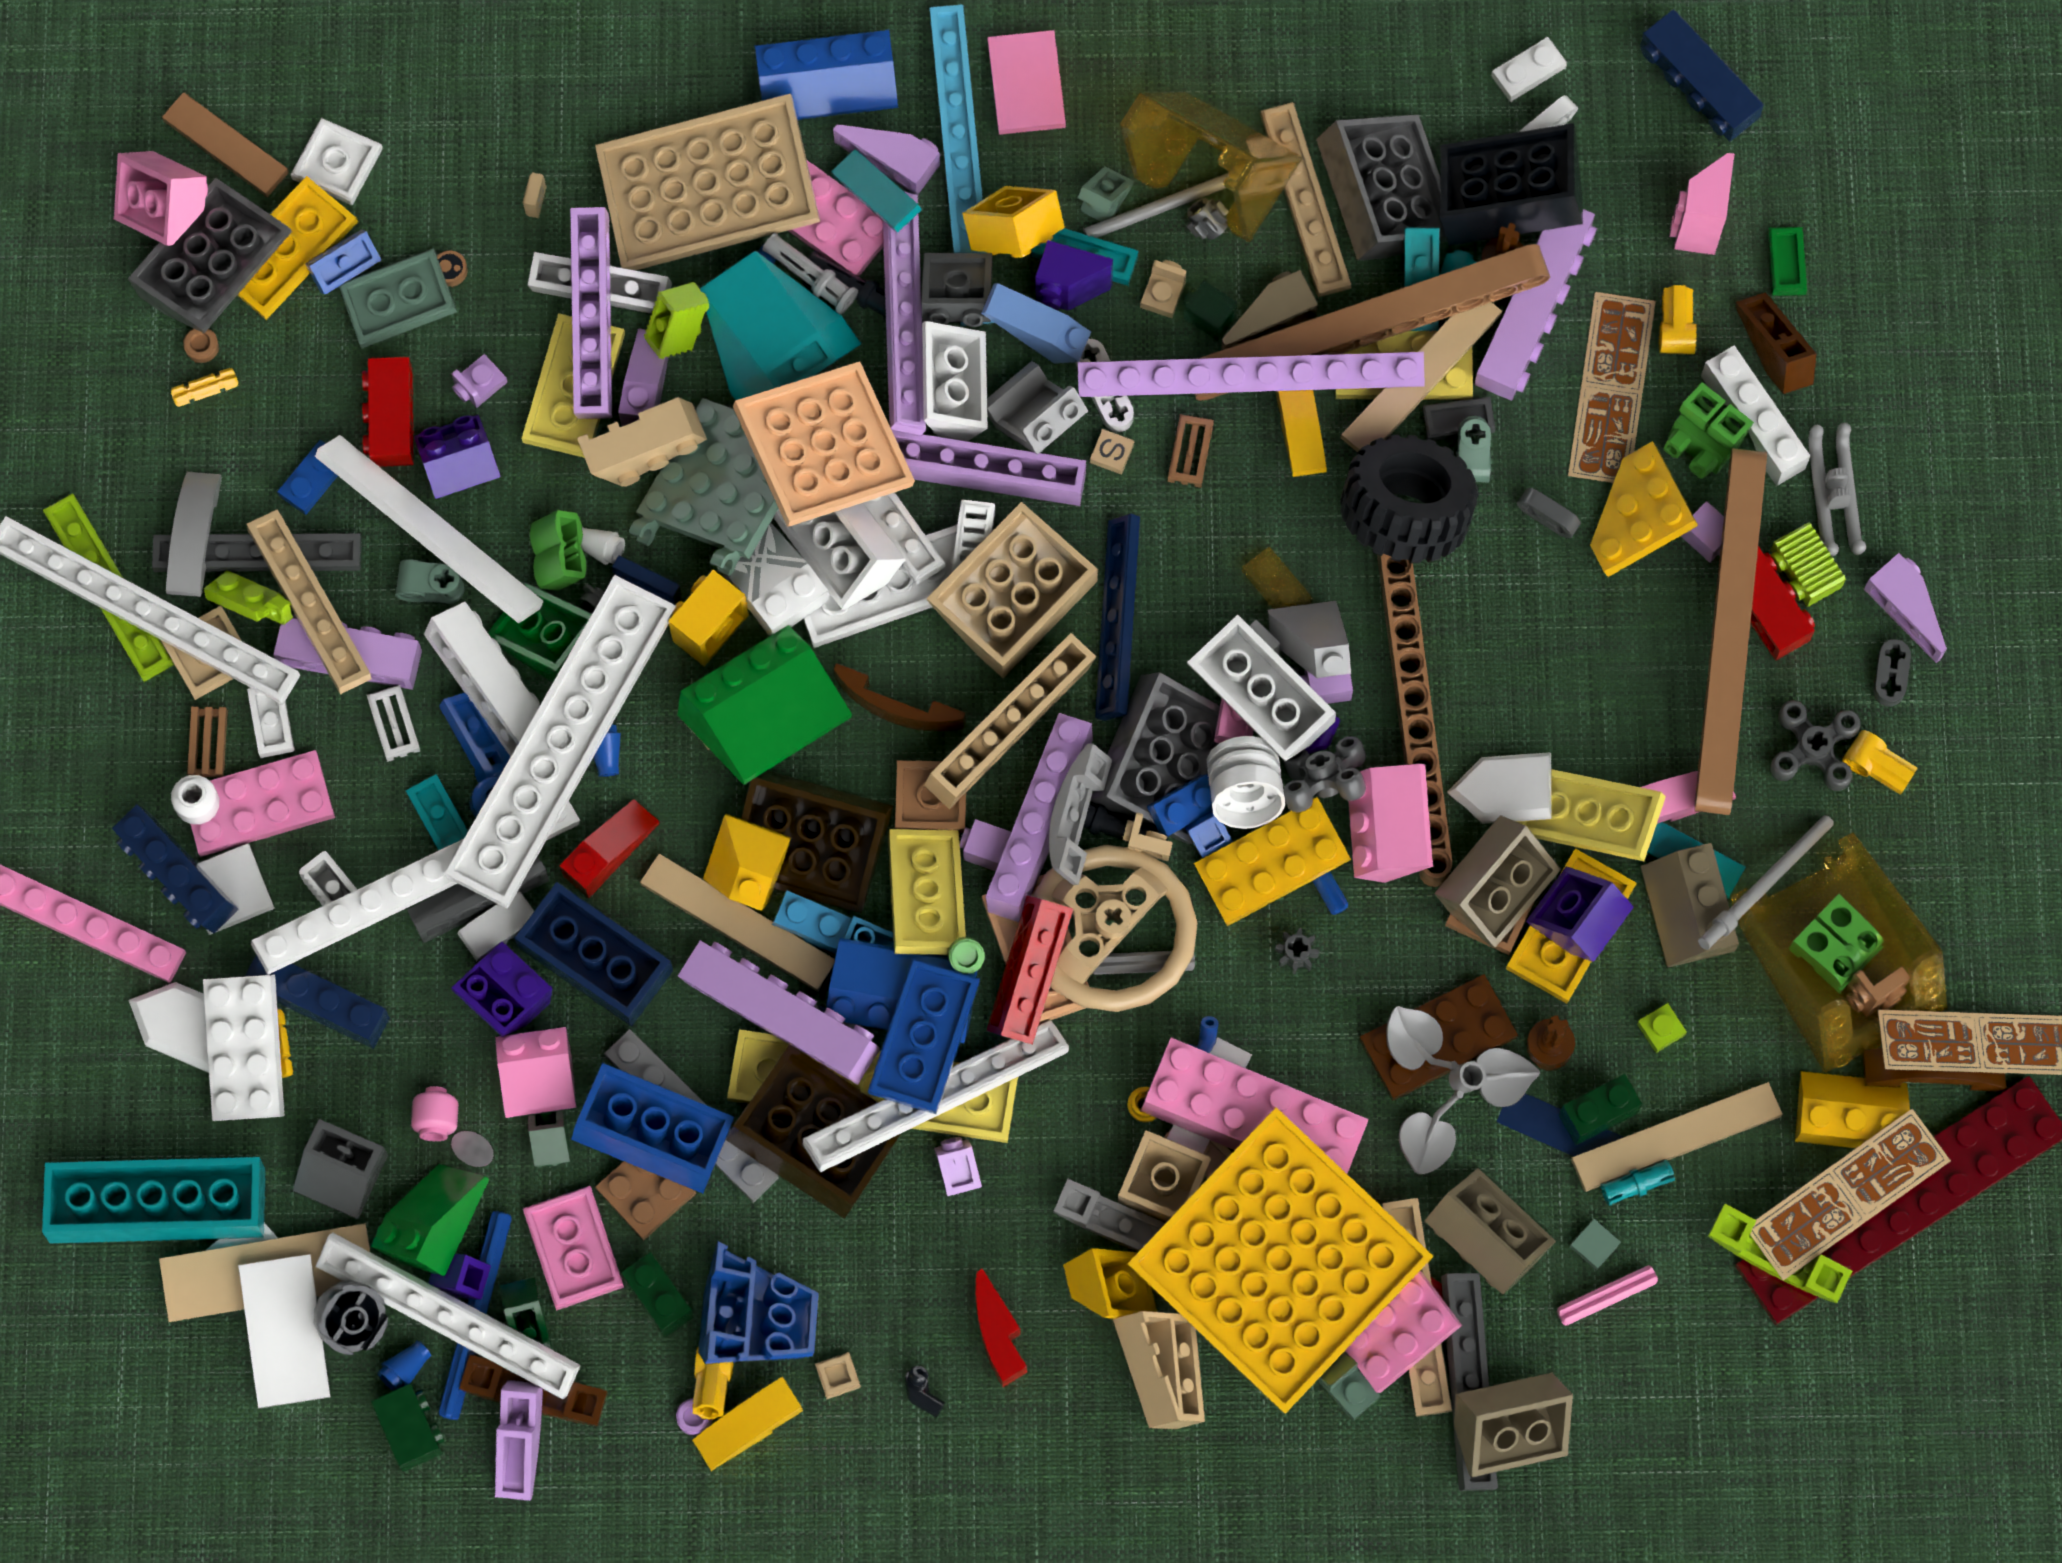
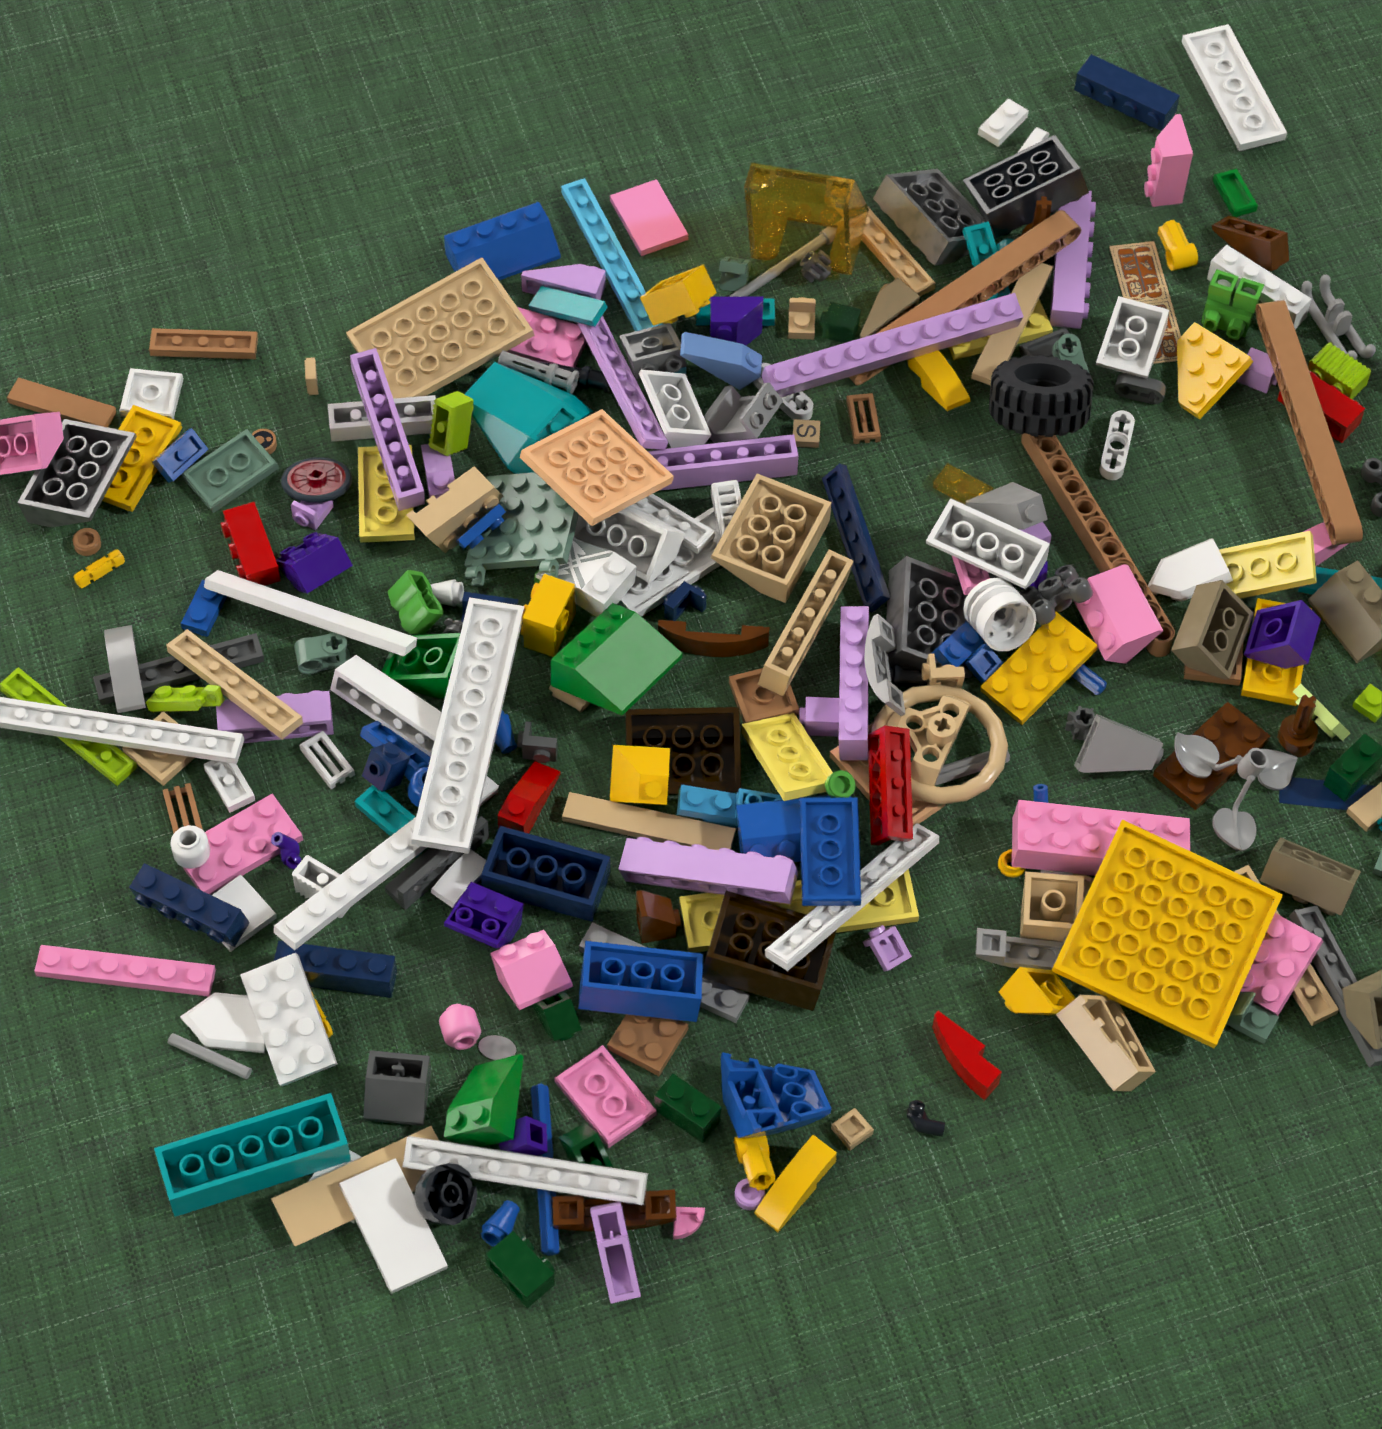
camera: 20 degrees left, 15 degrees down
none -> medium nougat plate [149,328,258,359]
none -> light grey bar [168,1033,252,1080]
none -> dark purple arm [271,832,302,869]
none -> wheel [281,457,352,503]
none -> dark blue brick [362,742,410,792]
none -> blue plate [456,504,506,549]
none -> dark grey bracket [517,721,558,763]
none -> reddish brown slope [636,890,681,944]
none -> dark blue bracket [663,581,707,621]
none -> bright pink tile [673,1207,705,1239]
none -> light grey slope [1074,714,1164,773]
none -> white slope [1096,296,1169,379]
none -> white beam [1100,411,1135,480]
none -> white plate [1182,24,1287,151]
none -> yellowish green plate [1292,684,1350,741]

